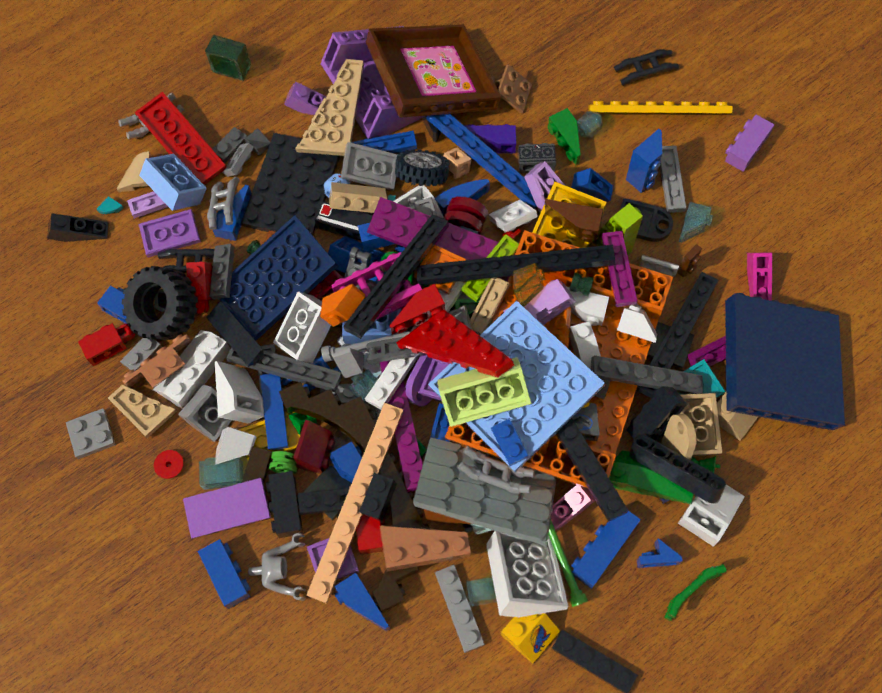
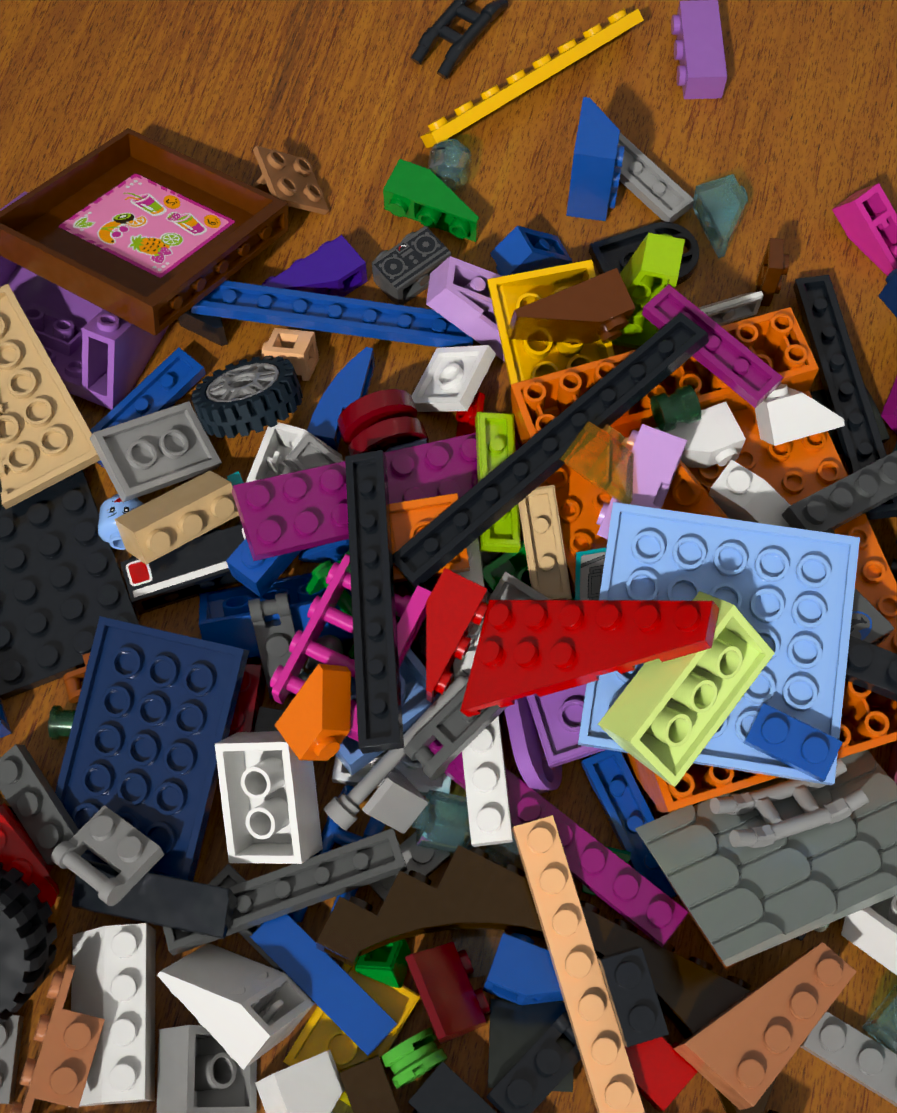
camera: 40 degrees left, 0 degrees up
none -> light grey plate [51,805,164,906]

